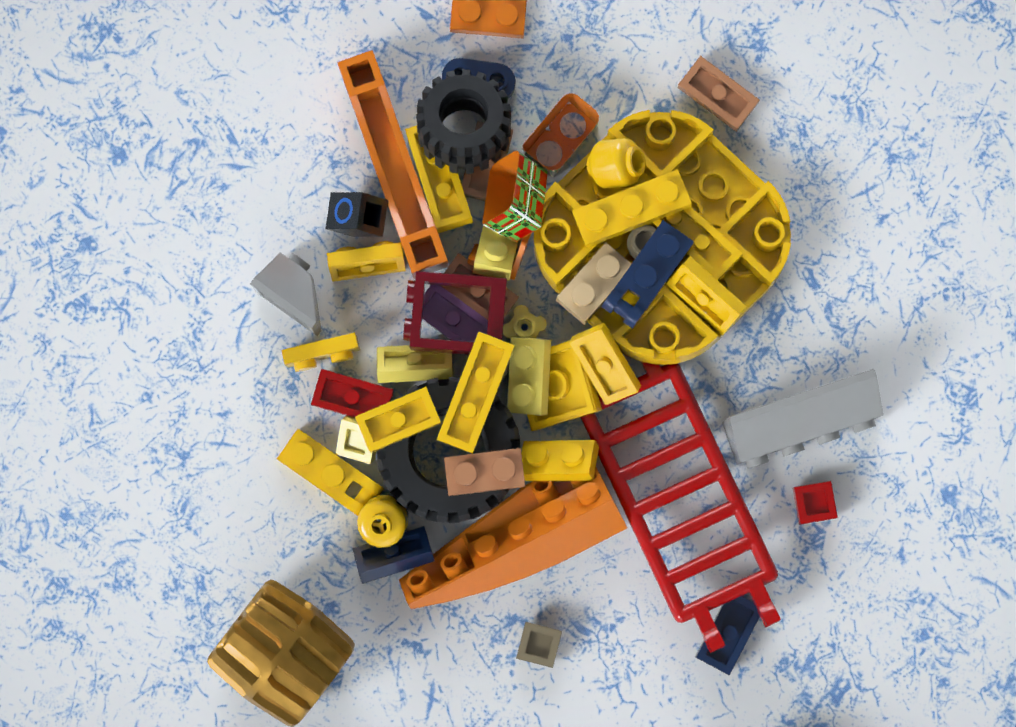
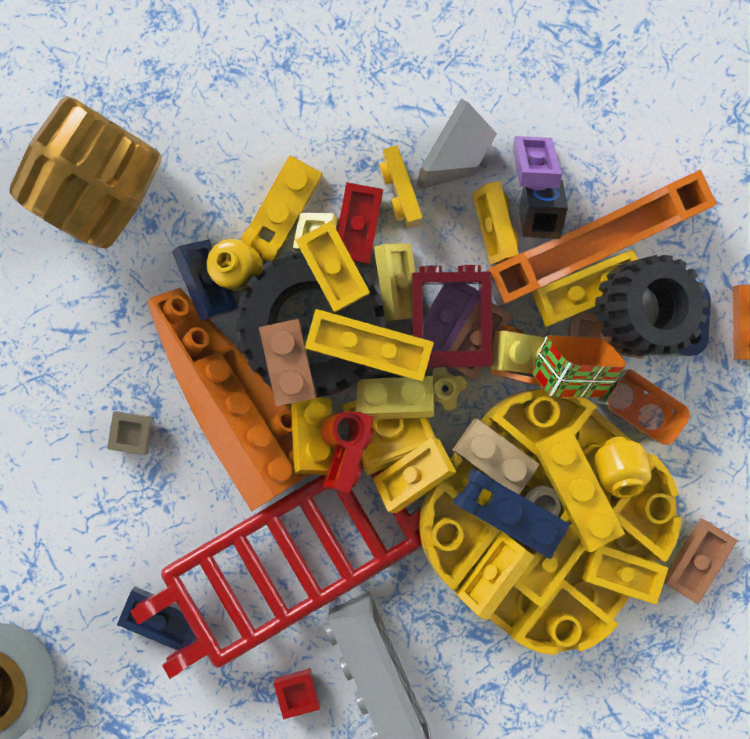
camera: 85 degrees right, 5 degrees up
none -> red plate [321,411,373,494]
none -> medium lavender plate [513,136,562,190]
none -> yellow plate [581,546,668,605]

